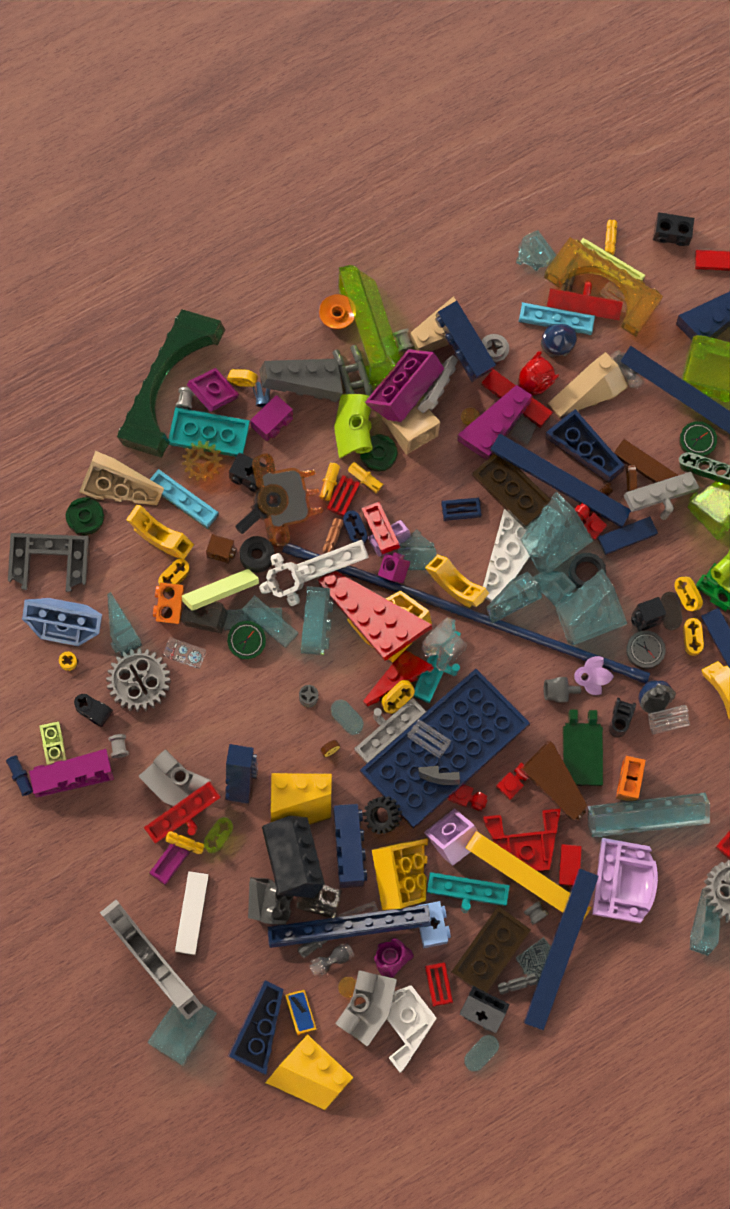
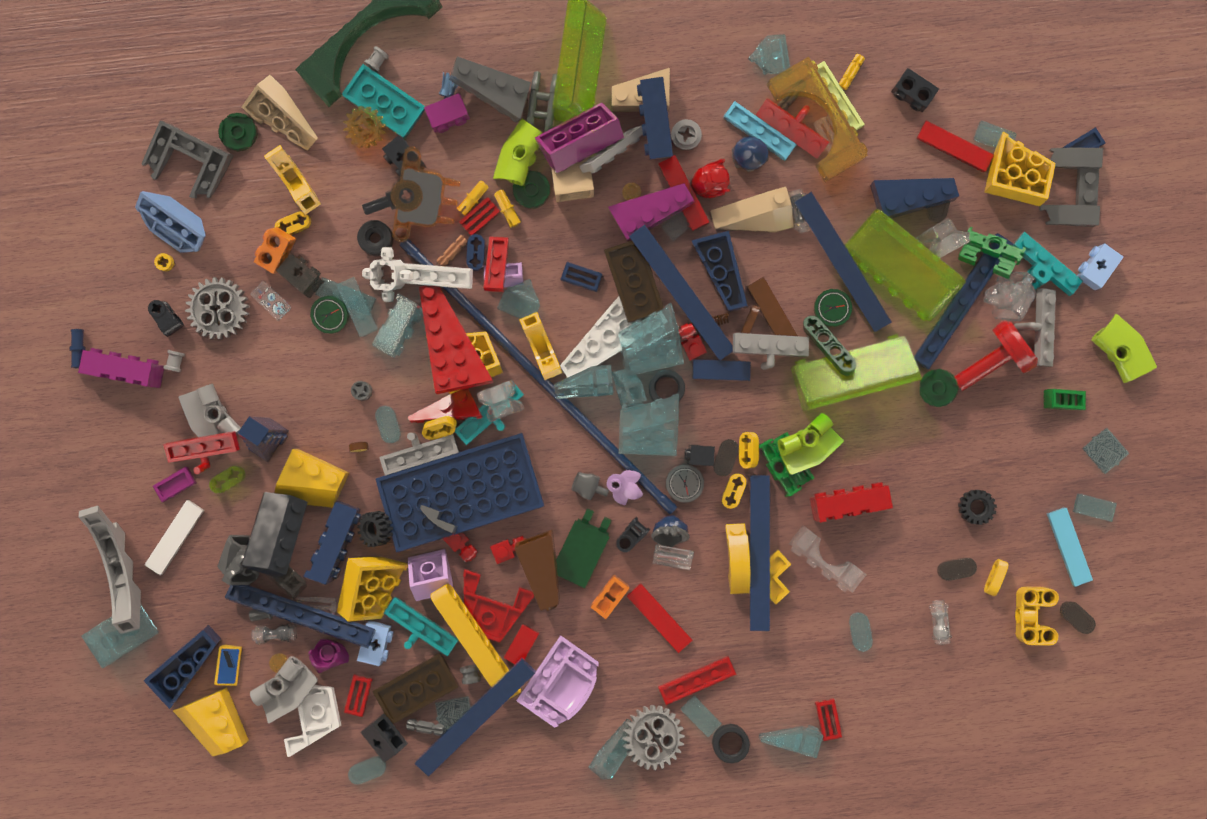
camera: 30 degrees right, 15 degrees up
yellowish green slope [39,722,67,765] -> none
clear light blue slope [107,592,142,657] -> none
medium azure tile [150,469,219,529] -> none
yellow axle [166,831,204,854] -> none
yellowish green tile [182,569,259,611] -> none
magenta tile [187,368,239,412] -> none
reddish brown brick [206,534,237,564] -> none
yellow beam [227,369,259,387] -> none
orange dish [319,294,356,329] -> none
magenta brick [378,552,411,583] -> none
light grey bush [393,329,414,352] -> none
clear tile [407,719,451,758] -> none
clear light blue brick [588,793,710,837] -> none
none -> red tile [627,583,693,653]

